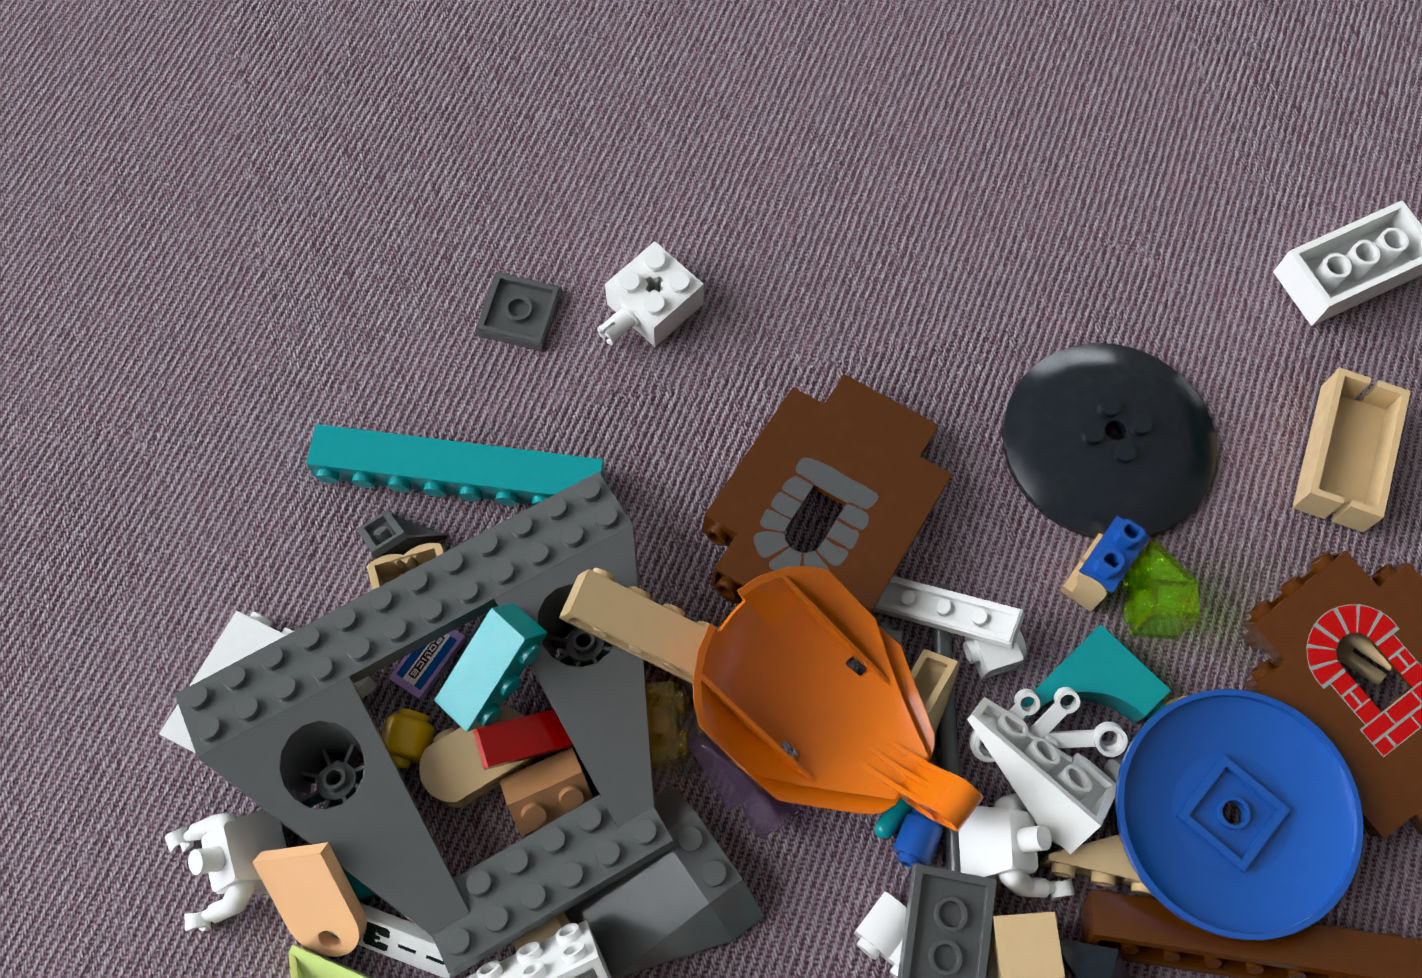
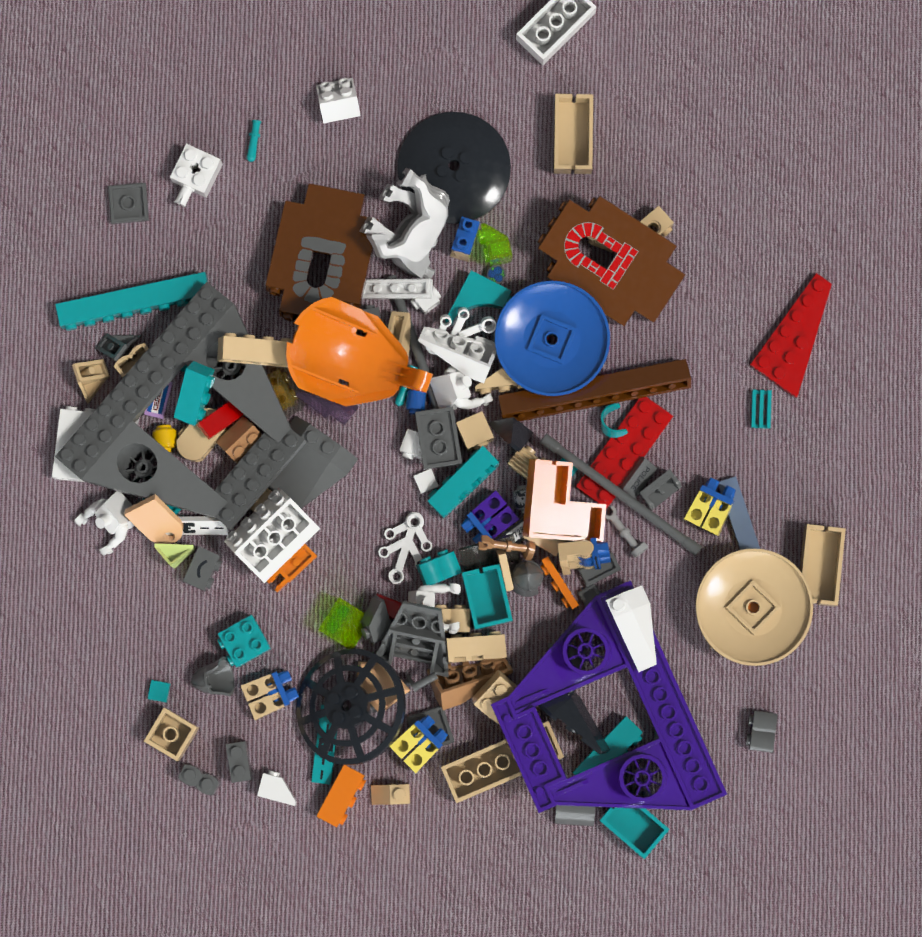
camera: 15 degrees left, 15 degrees up
none -> tan slope [72,359,110,404]
none -> teal piece [247,120,261,162]
none -> white slope [316,78,361,123]
none -> piece [359,168,450,279]
none -> tile [487,265,506,284]

